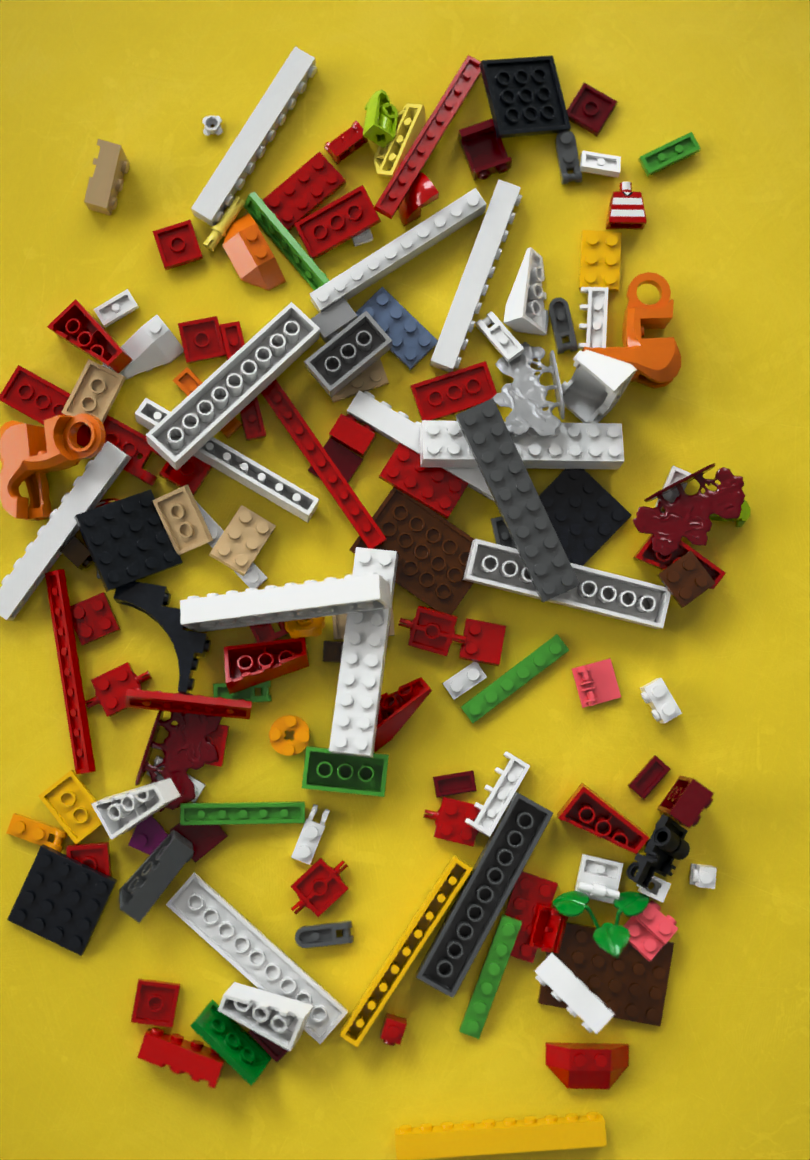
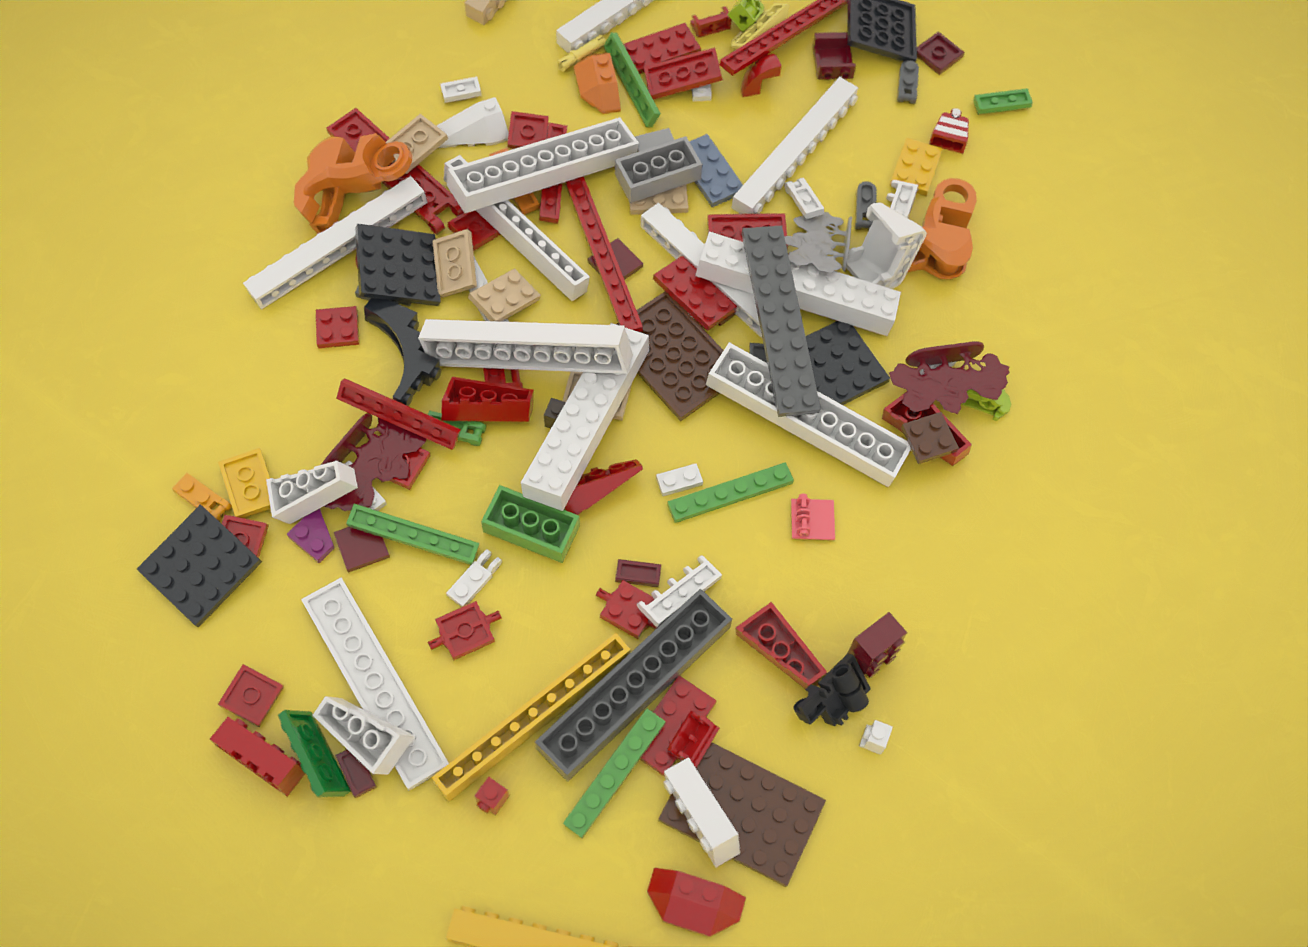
camera: 20 degrees right, 20 degrees down
red plate [45,569,96,774] -> none
red wedge [47,299,133,373] -> none
dark brown brick [60,537,93,569] -> none
red plate [85,662,152,717] -> none
dark grey wedge [119,829,194,923] -> none
red plate [153,220,203,270] -> none
light orange plate [269,715,310,756] -> none
light orange plate [284,617,325,639] -> none
dark grey plate [295,920,354,948] -> none
white brick [310,188,486,313] -> none
red brick [329,413,376,458] -> none
red plate [398,606,467,656] -> none
red plate [459,618,506,666] -> none
white wedge [504,247,548,335] -> none
green plant [552,891,649,958] -> none
white plate [574,854,623,904] -> none
white plate [580,151,621,177] -> none
coral plate [623,900,679,962] -> none
dark red tile [628,755,671,799] -> none
white brick [636,875,671,903] -> none
white brick [640,678,682,723] -> none

